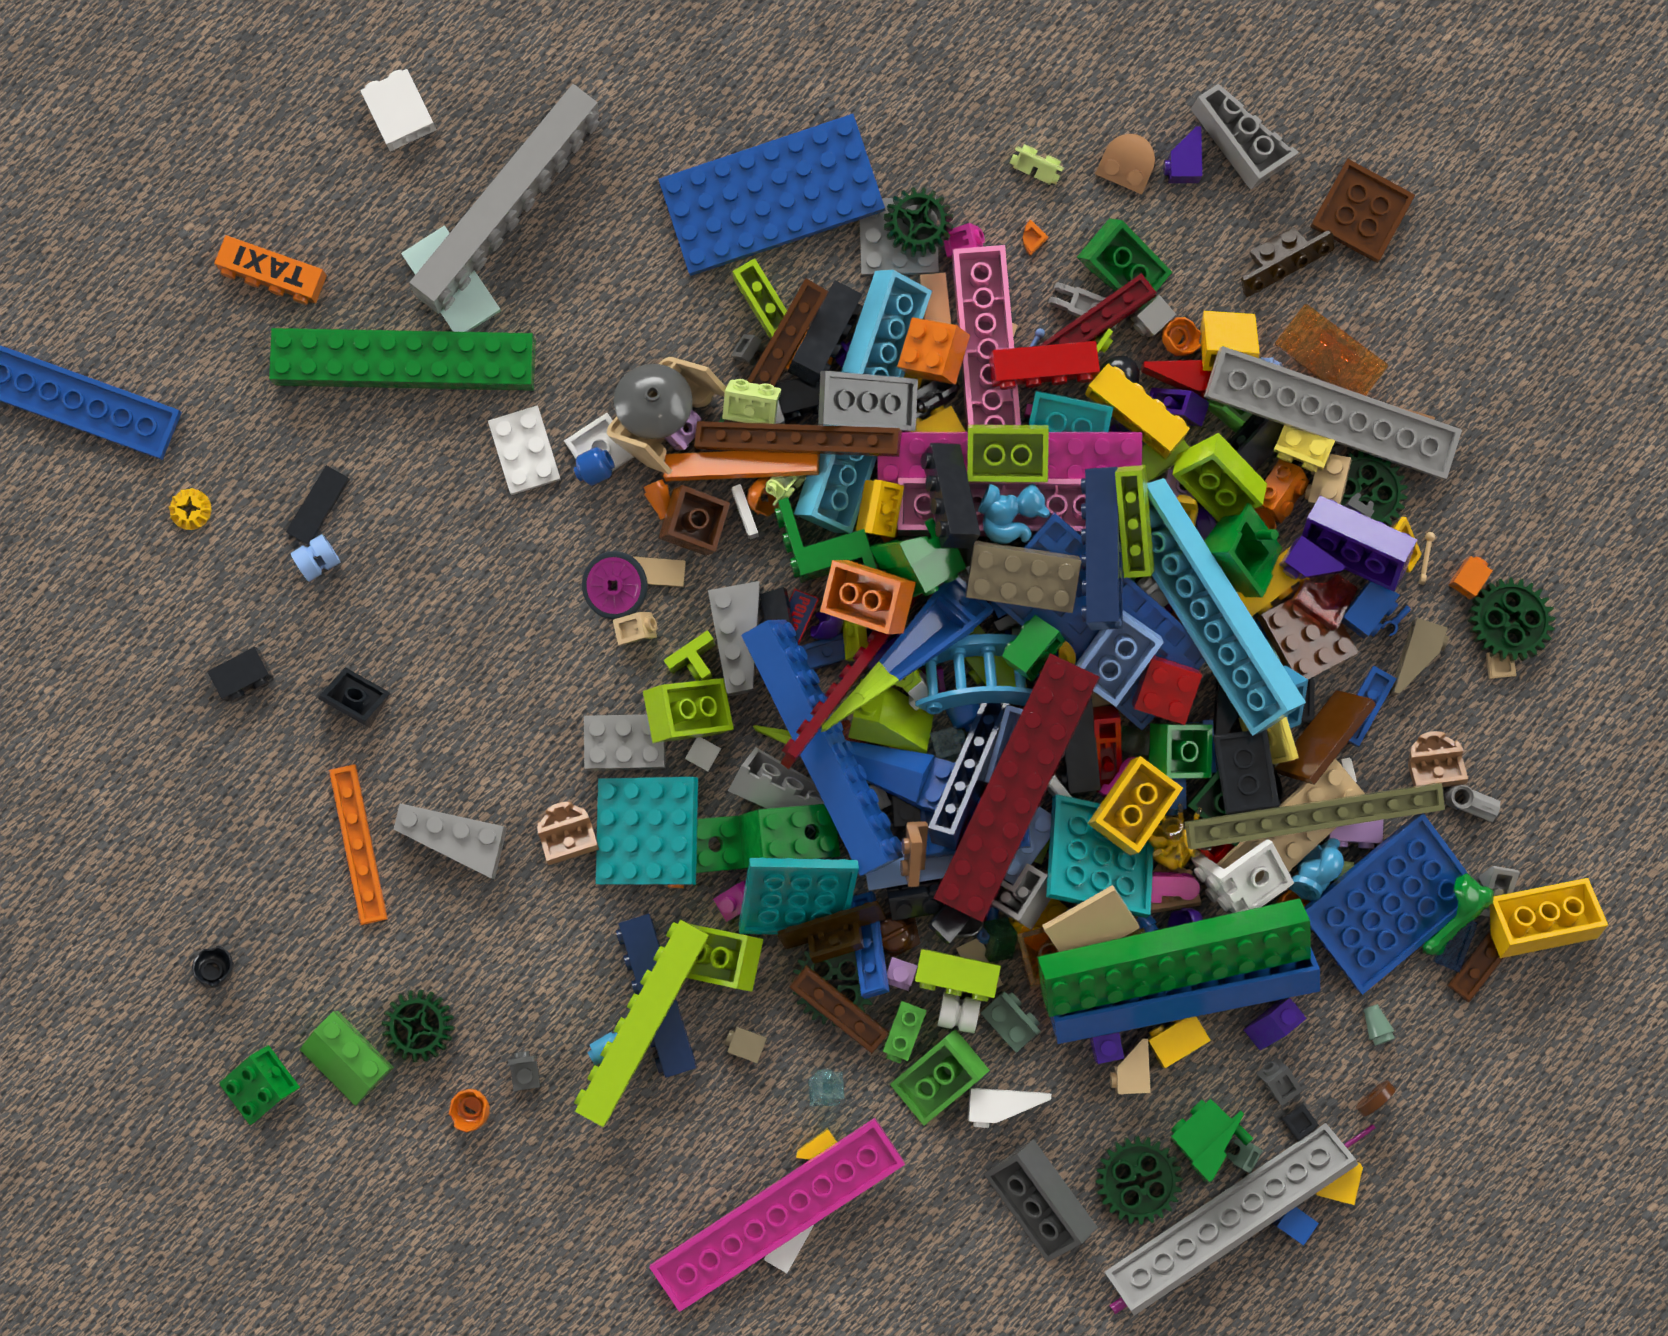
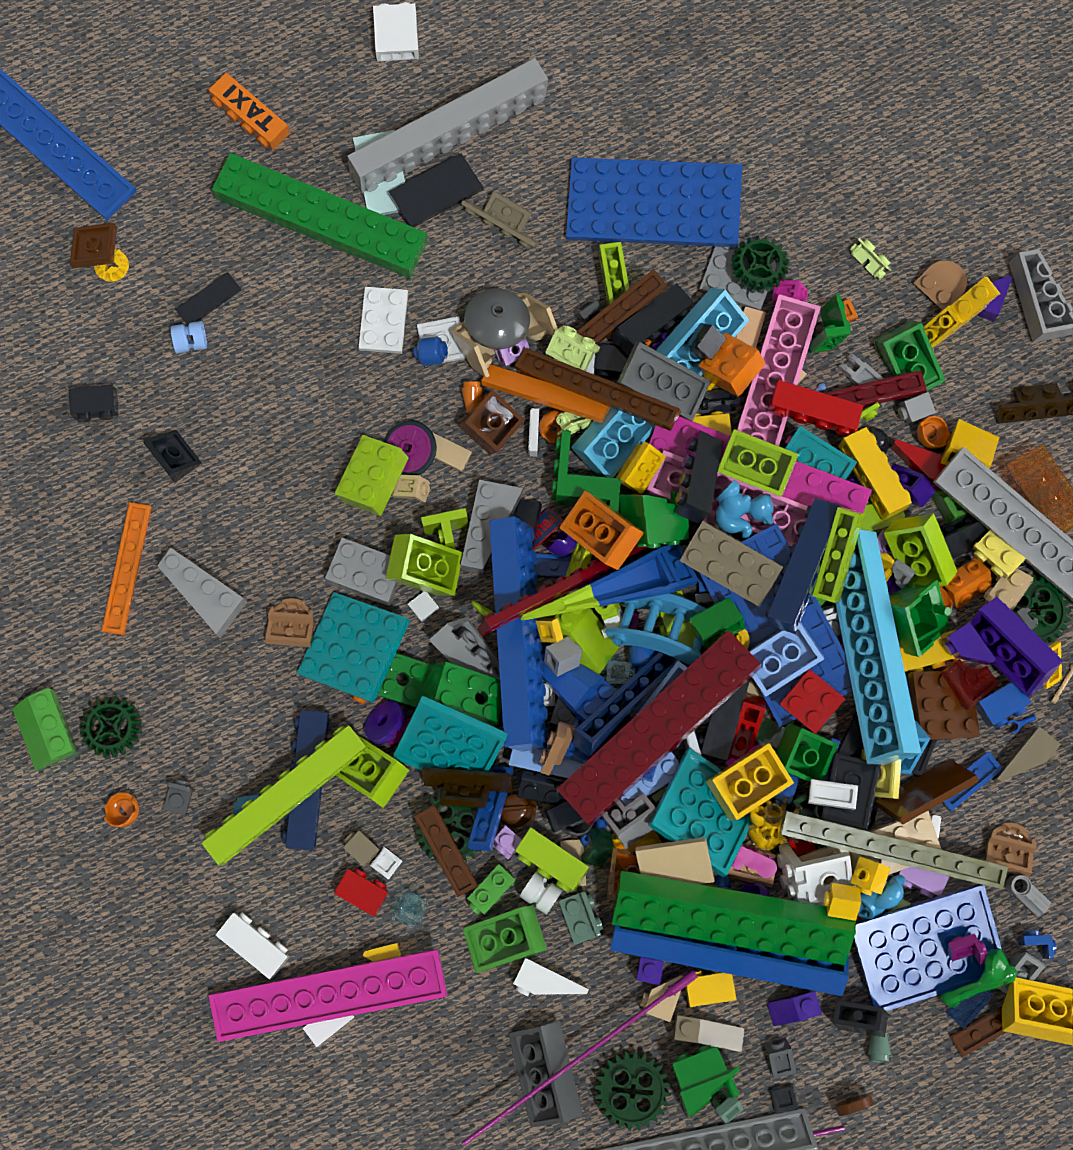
camera: 25 degrees right, 5 degrees down
none -> reddish brown tile [70,223,117,268]
none -> white brick [216,912,290,979]
none -> lime brick [334,435,409,516]
none -> red brick [334,868,389,917]
none -> dark purple tile [365,701,405,744]
none -> white tile [370,847,403,880]
none -> black tile [388,153,484,227]
none -> dark tan bracket [461,191,540,248]
none -> magenta piece [461,970,698,1146]
none -> yellow plate [536,617,563,643]
none -> light grey brick [544,636,582,677]
none -> slope [672,1015,744,1052]
none -> black brick [686,323,726,360]
none -> white tile [808,779,858,810]
none -> green bracket [809,294,851,354]
none -> yellow brick [823,882,861,921]
none -> black brick [833,1000,889,1037]
none -> yellow brick [850,856,890,896]
none -> light grey tile [892,559,916,589]
none -> yellow slope [924,277,1000,348]
none -> magenta bracket [948,933,987,965]
none -> blue bracket [1018,931,1056,959]

